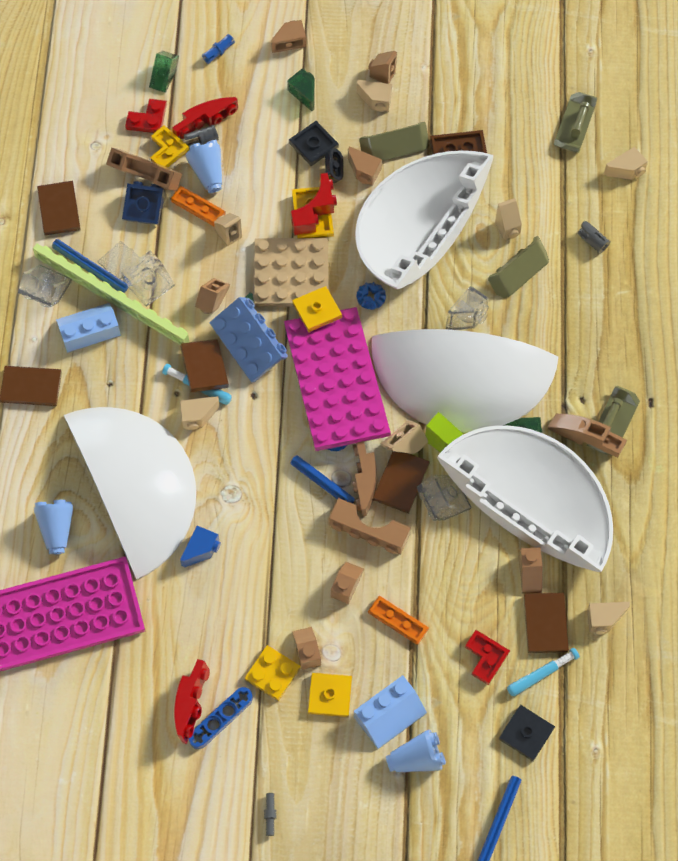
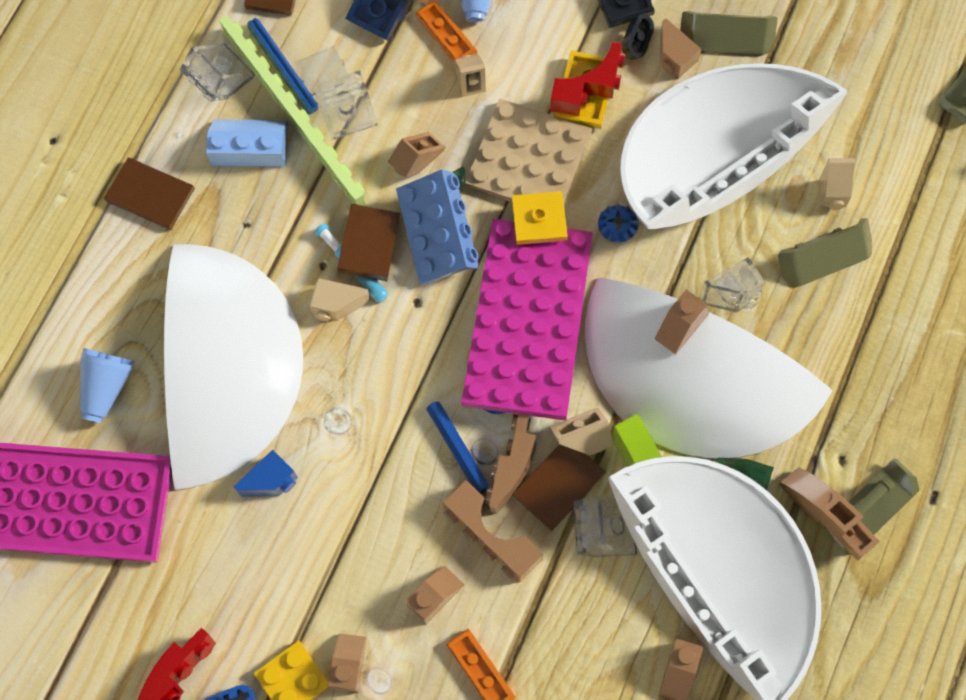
camera: 25 degrees right, 5 degrees up
reddish brown tile [430,130,487,155] -> none
dark grey hinge [578,221,611,254] -> none
none -> medium nougat slope [655,289,709,355]

